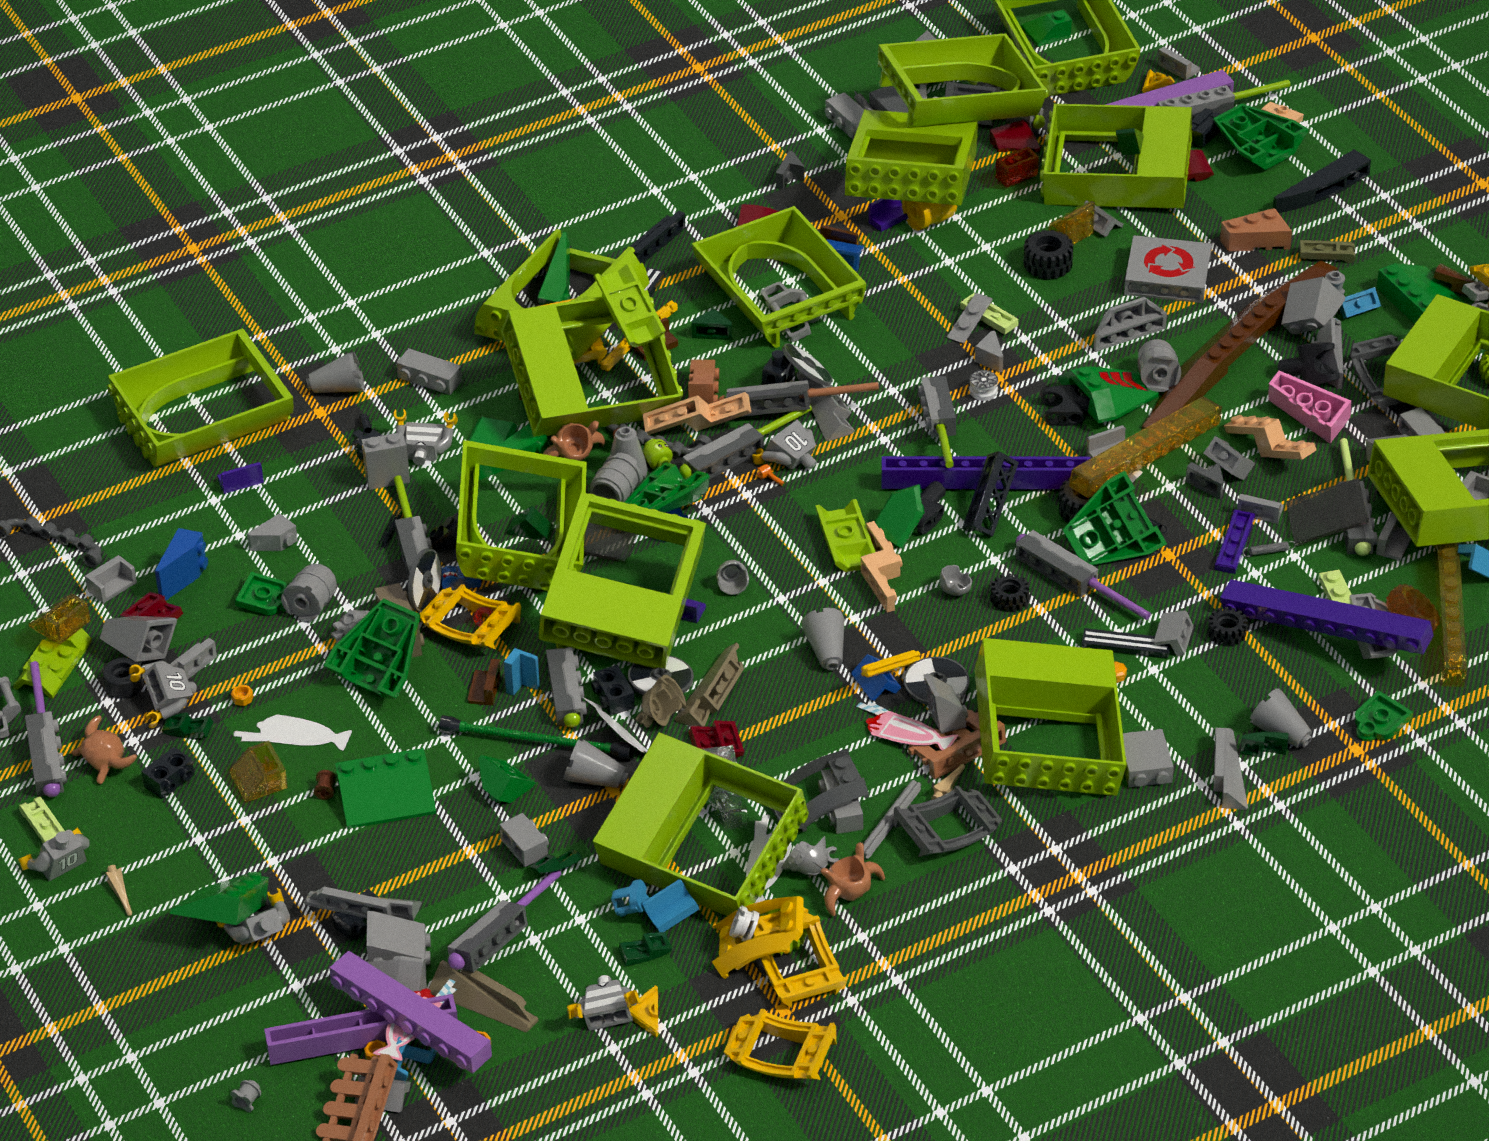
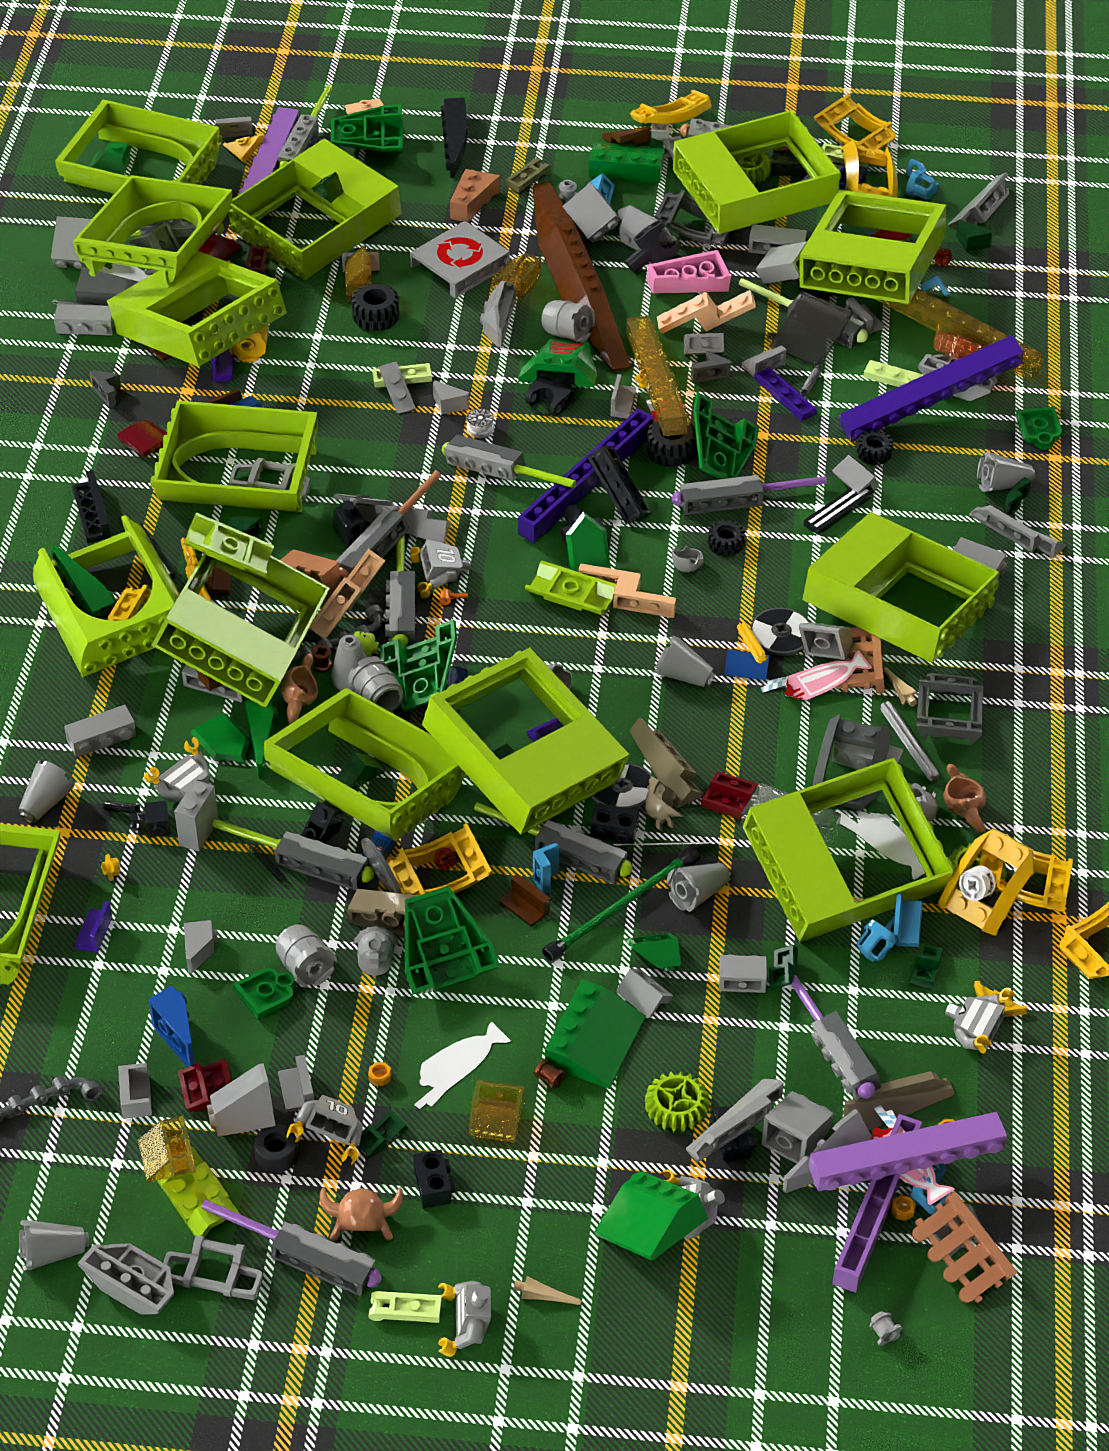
camera: 55 degrees left, 5 degrees up
none -> yellow plate [101,854,120,881]
none -> clear yellow slope [491,253,541,297]
none -> light grey panel [616,969,674,1018]
none -> lime gear [645,1071,710,1133]

